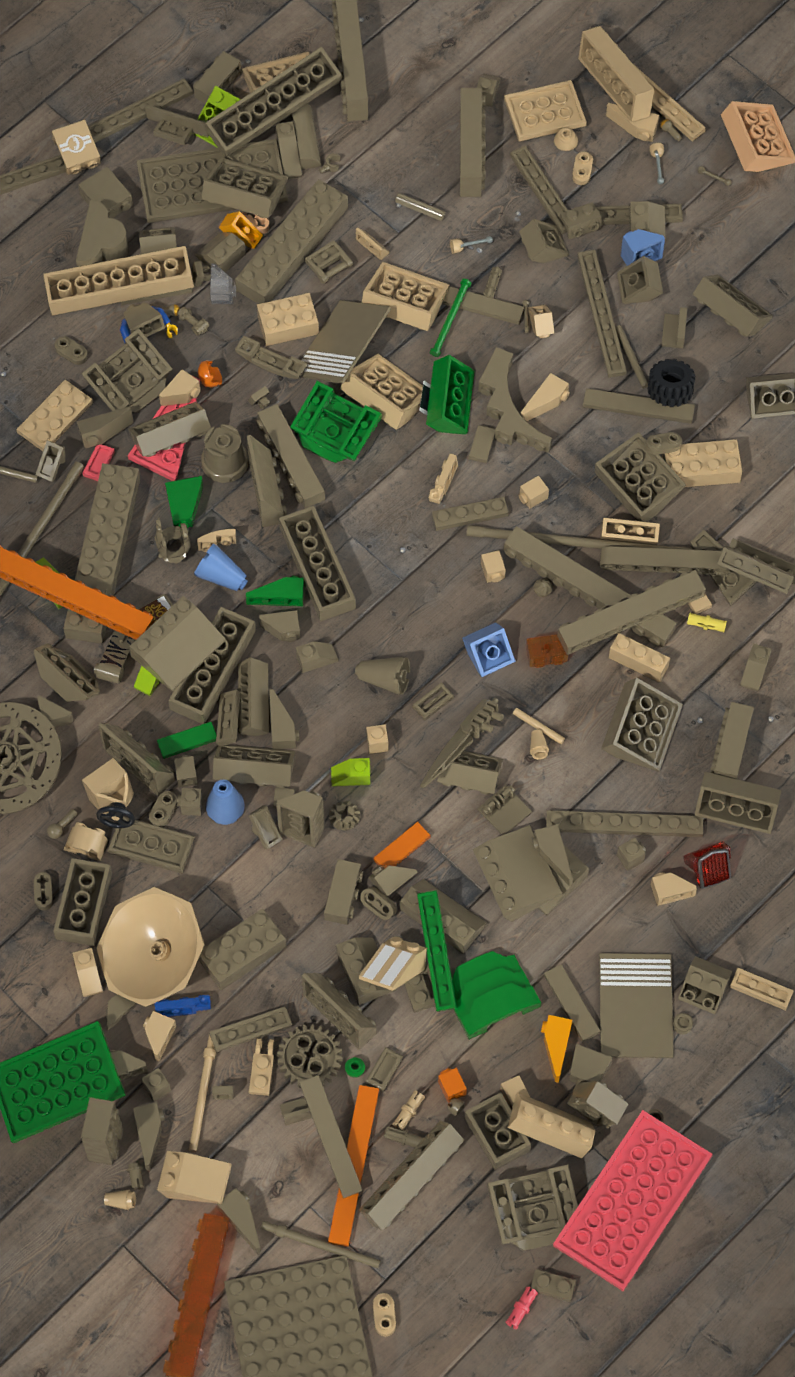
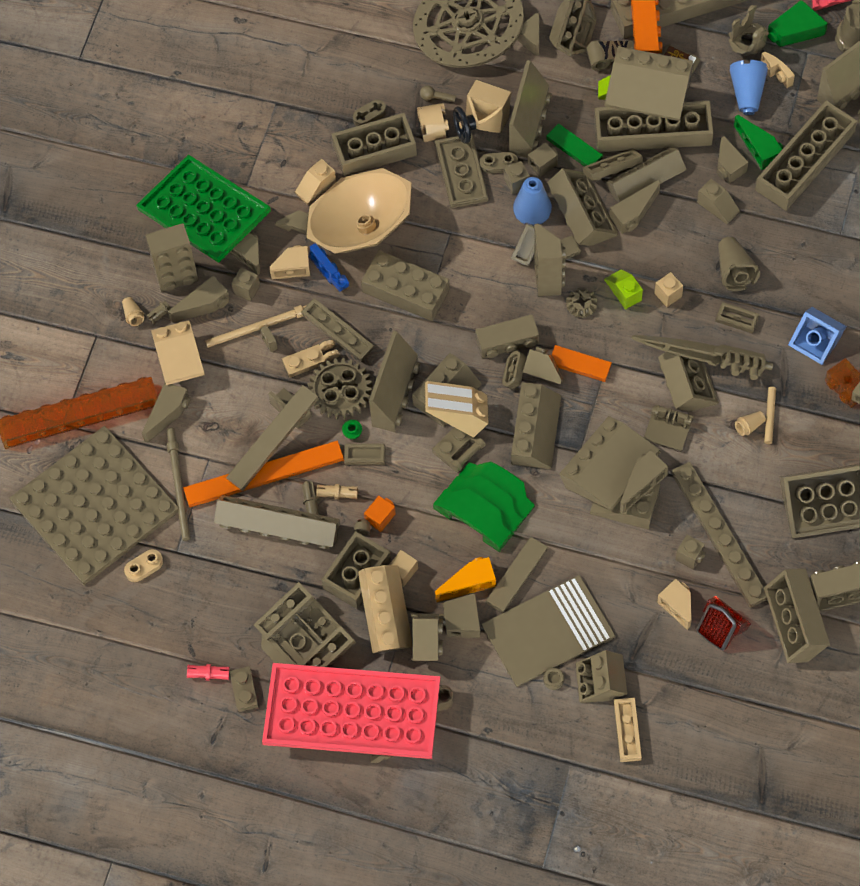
camera: 65 degrees right, 0 degrees up
green tile [417,890,457,1012] -> none

